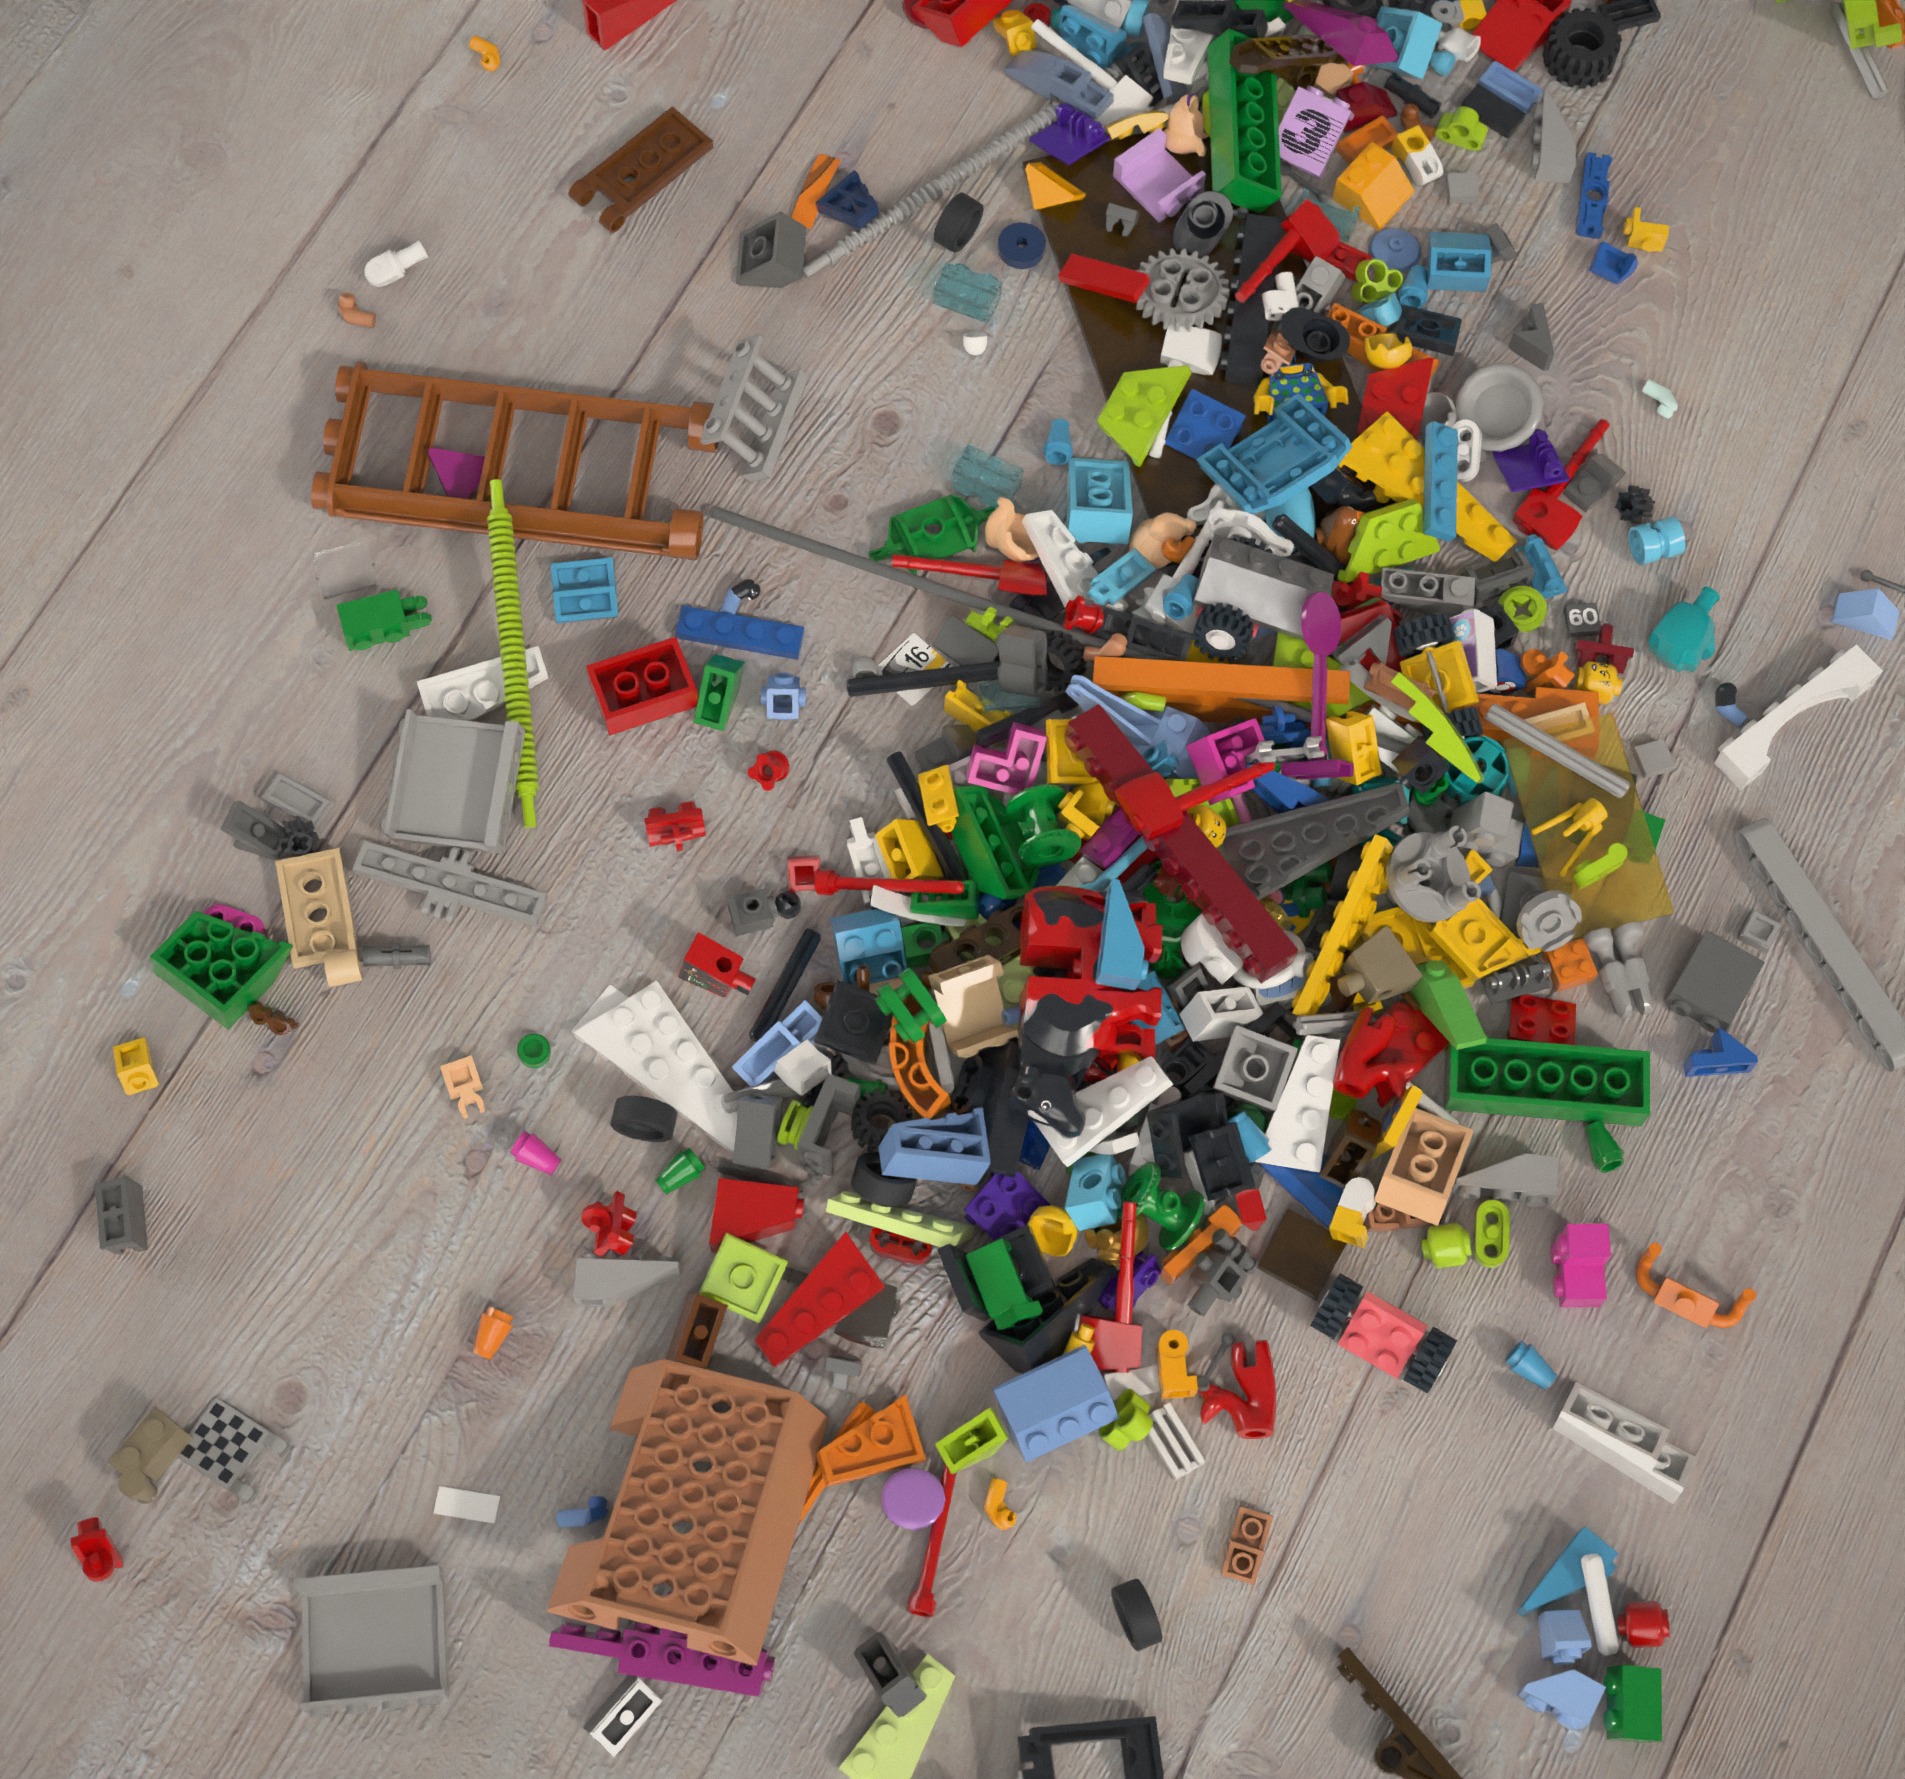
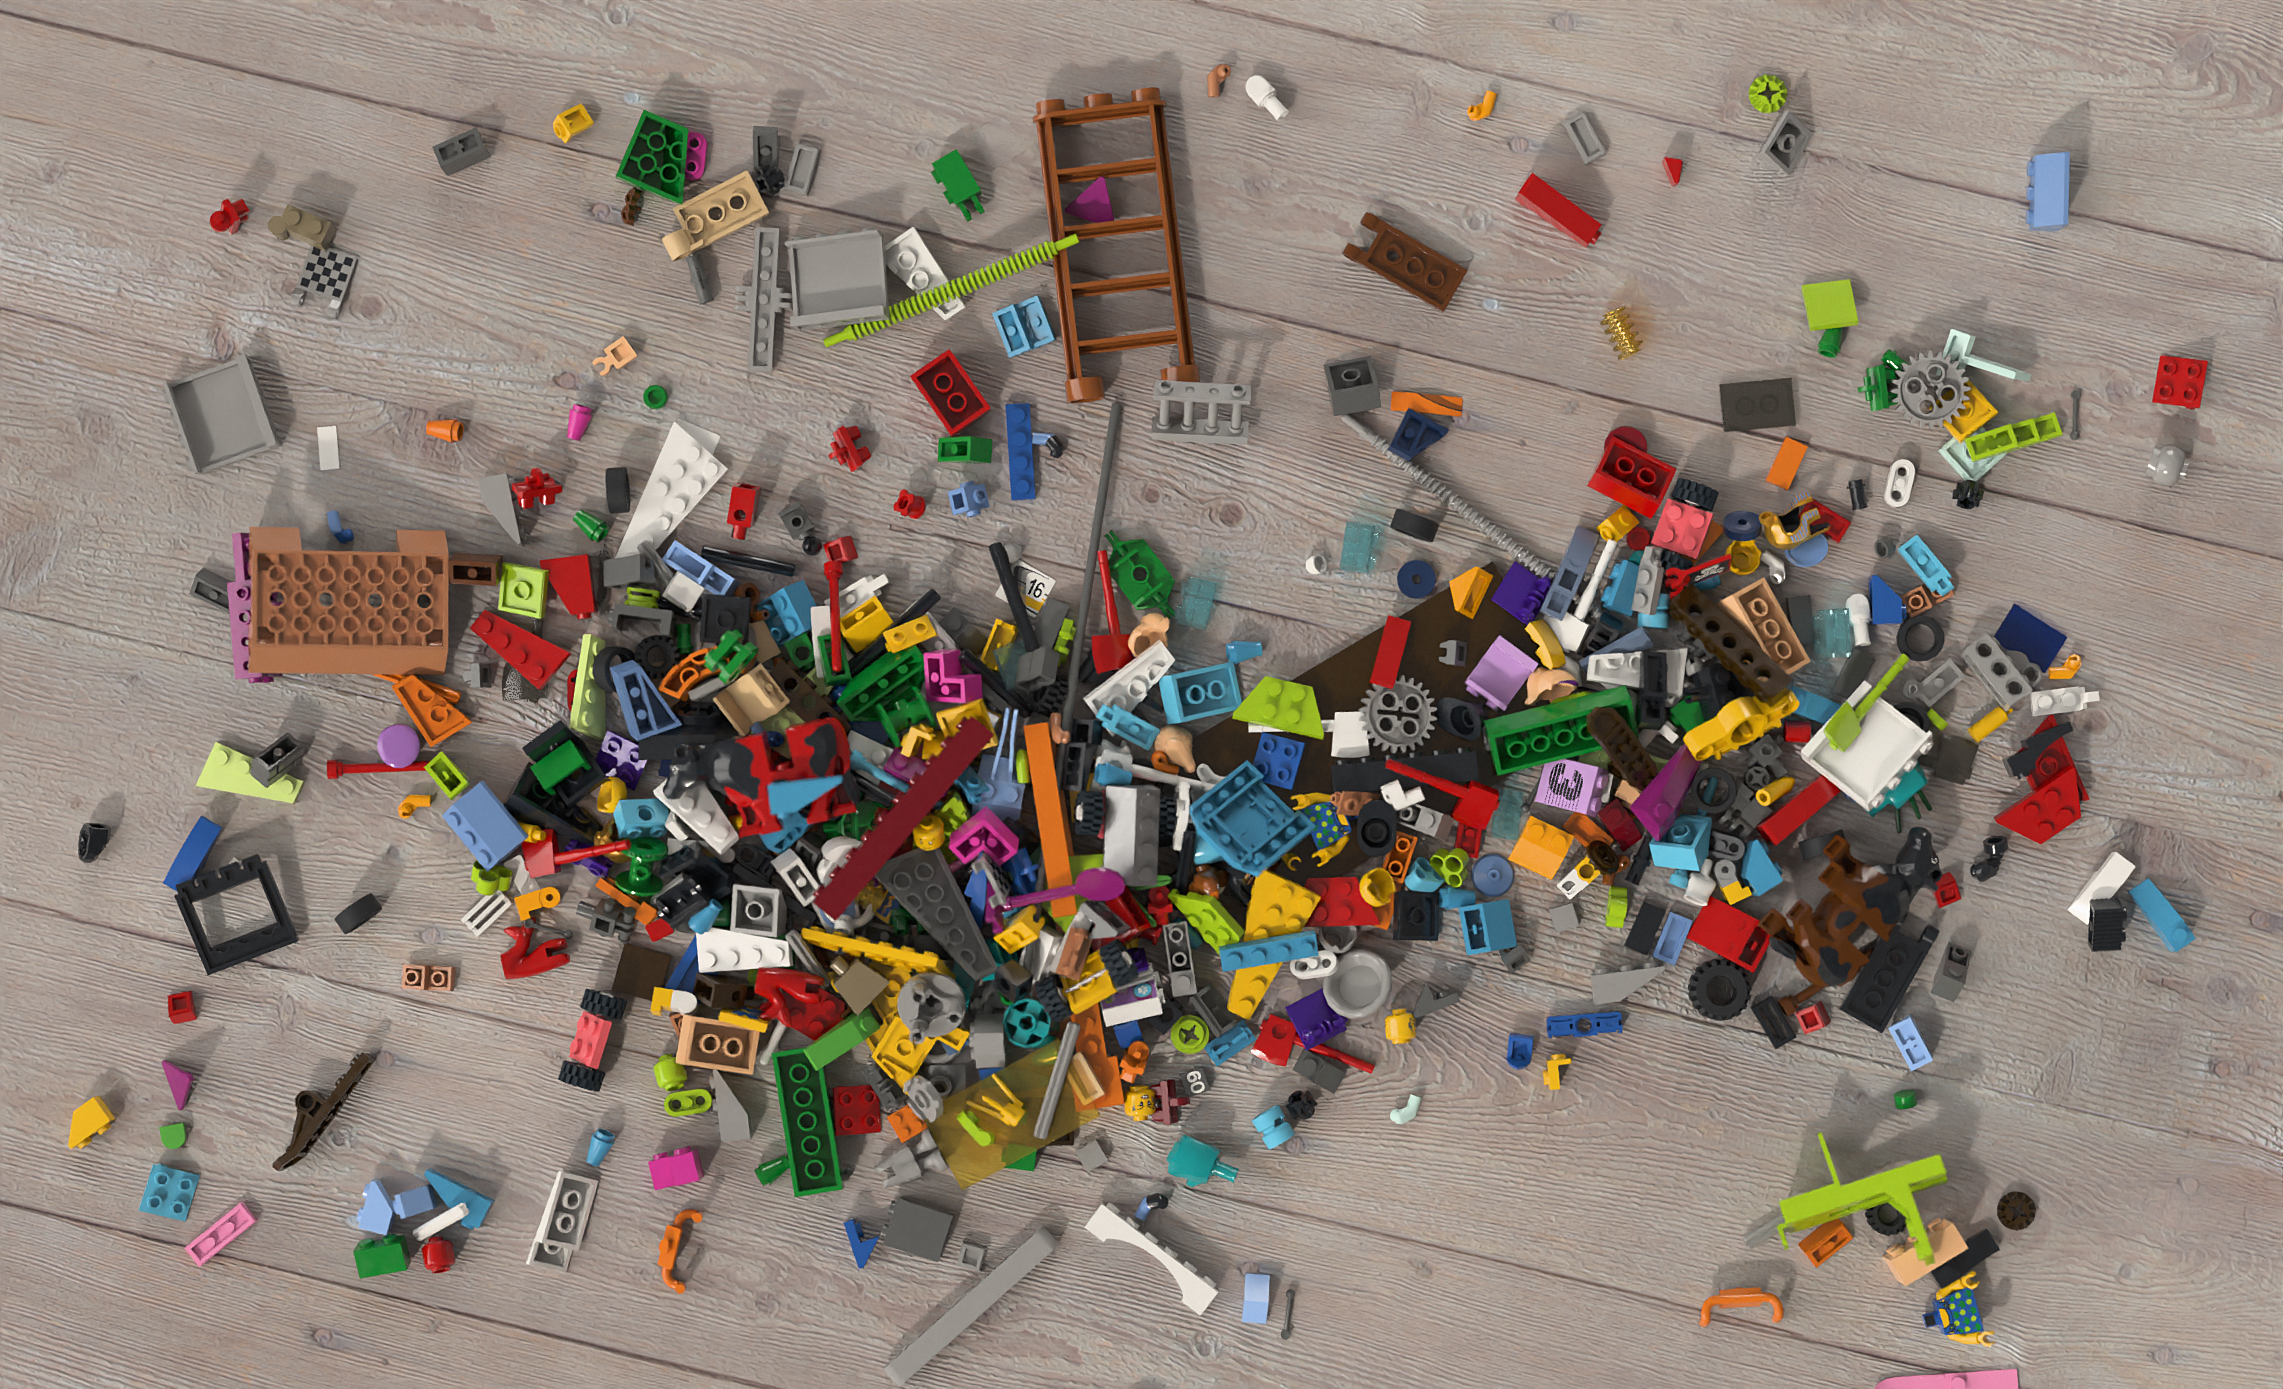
camera: 85 degrees right, 20 degrees up
green tile [994,1300,1043,1330] -> none
red brick [1063,595,1104,634] -> none
red piece [1114,762,1275,840] -> none
lime slope [1391,672,1484,783] -> none
none -> yellow head [1384,1009,1417,1044]
none -> dark brown gear [1585,840,1619,876]

